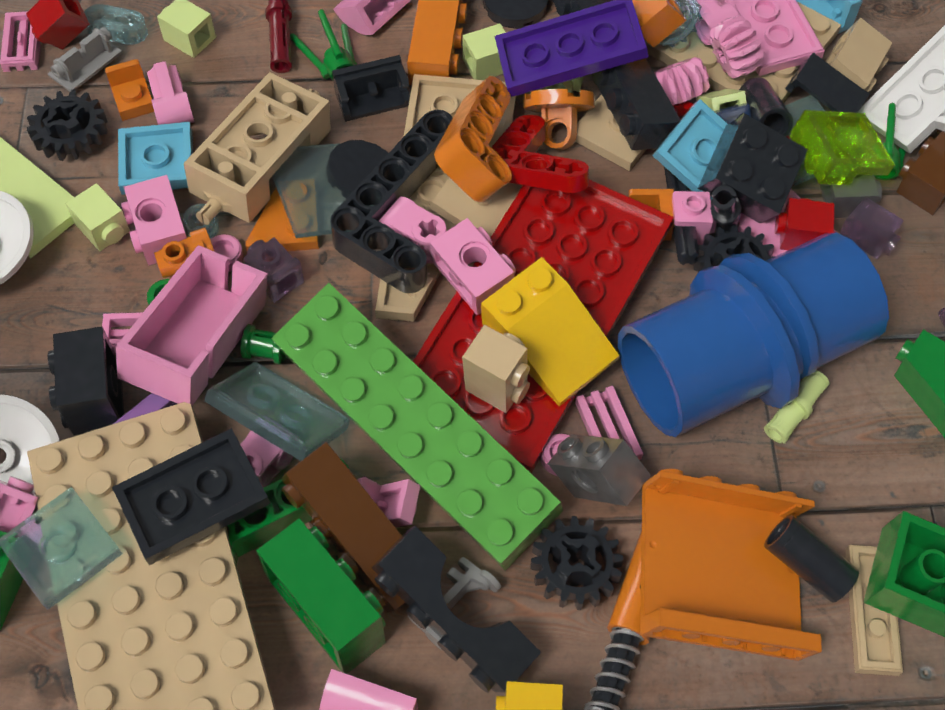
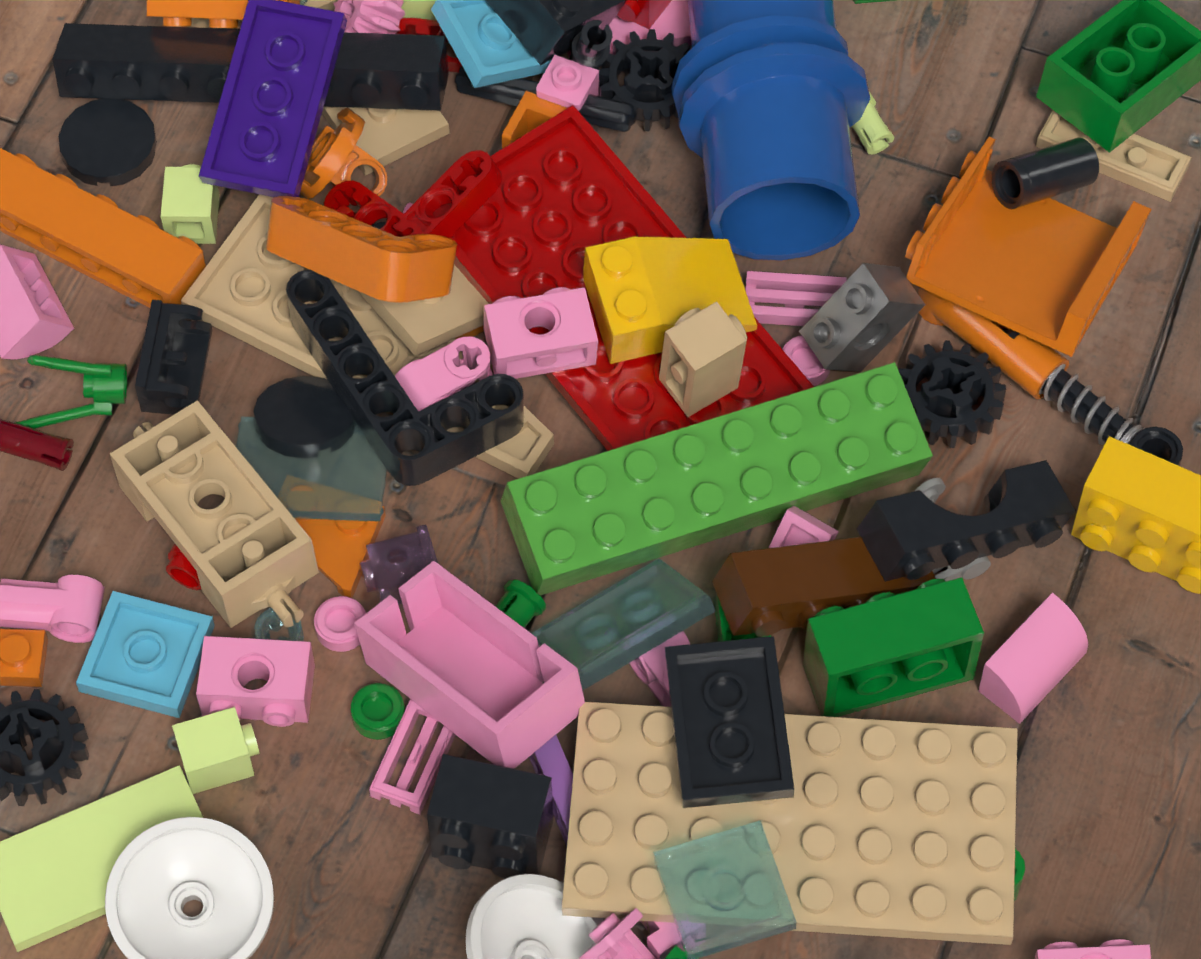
camera: 65 degrees left, 0 degrees up
orange plate [154,227,215,279] -> none

